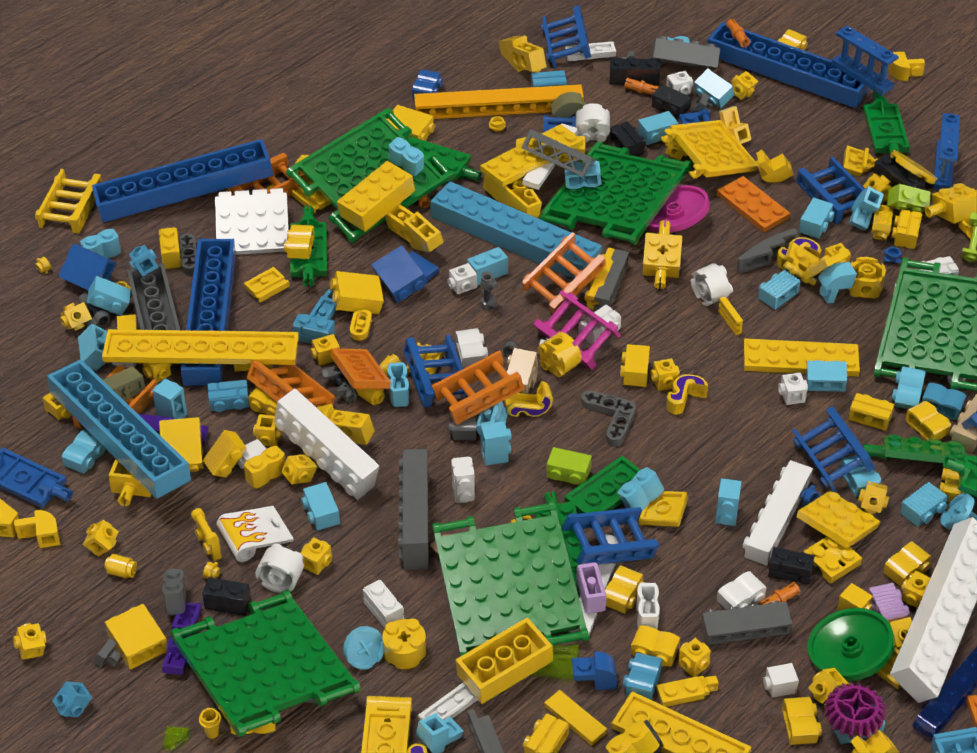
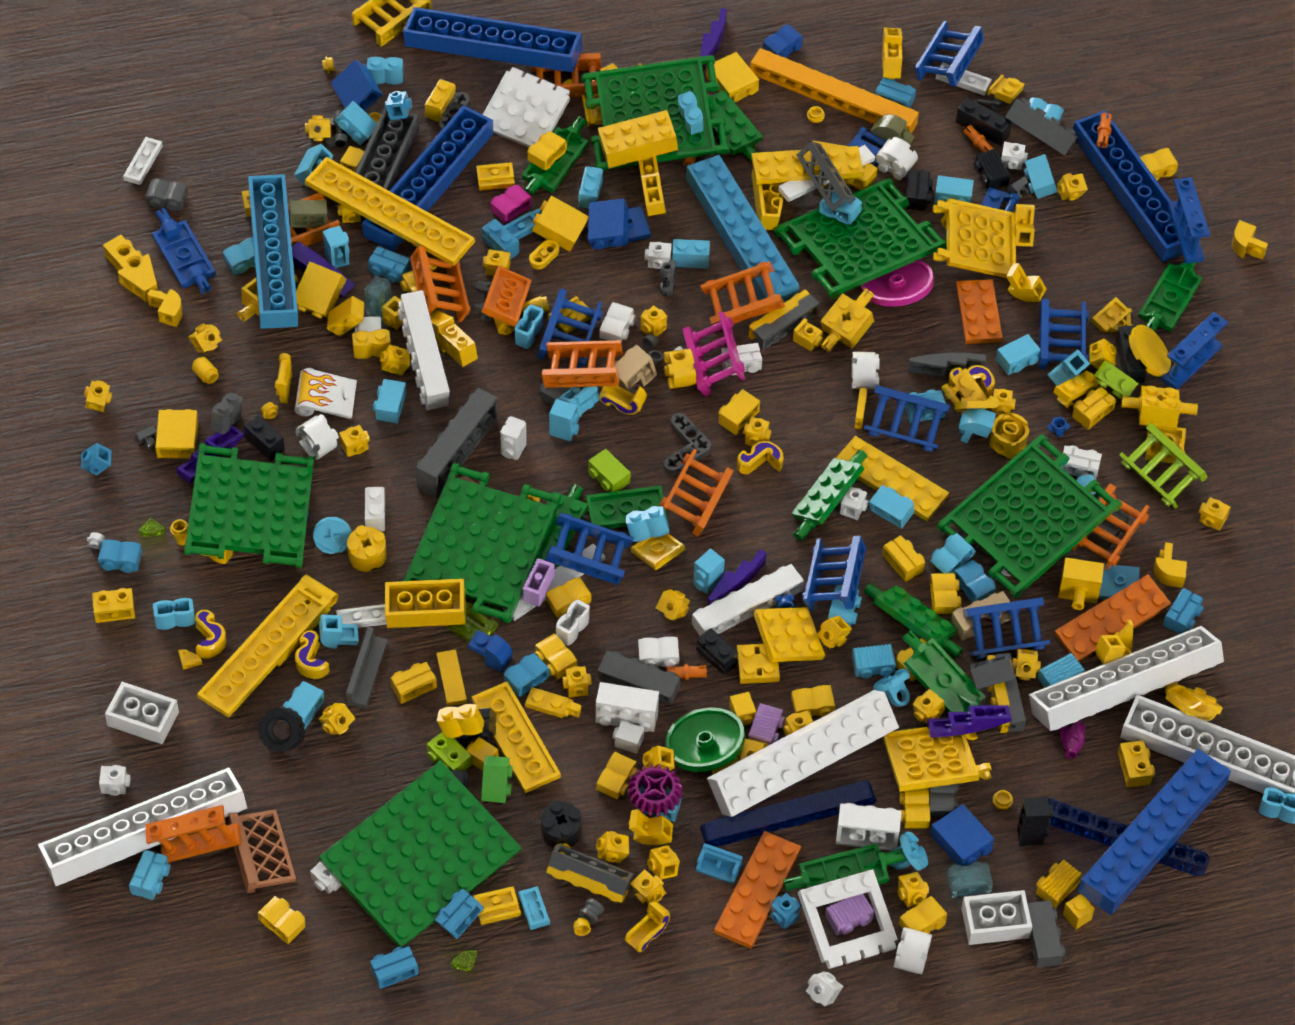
camera: 30 degrees right, 10 degrees up
none -> clear light blue brick [364,276,392,319]
none -> dark pink brick [491,185,532,223]
none -> medium azure brick [578,166,603,209]
none -> white brick [595,682,659,732]
none -> yellow brick [640,305,667,337]
none -> yellow brick [656,589,690,620]
none -> orange fence [659,449,734,537]
none -> dark purple slope [701,8,727,71]
none -> dark purple slope [707,549,767,606]
none -> green plate [791,450,868,541]
none -> yellow brick [793,318,823,351]
none -> blue fence [864,385,950,452]
none -> yellow plate [987,75,1025,104]

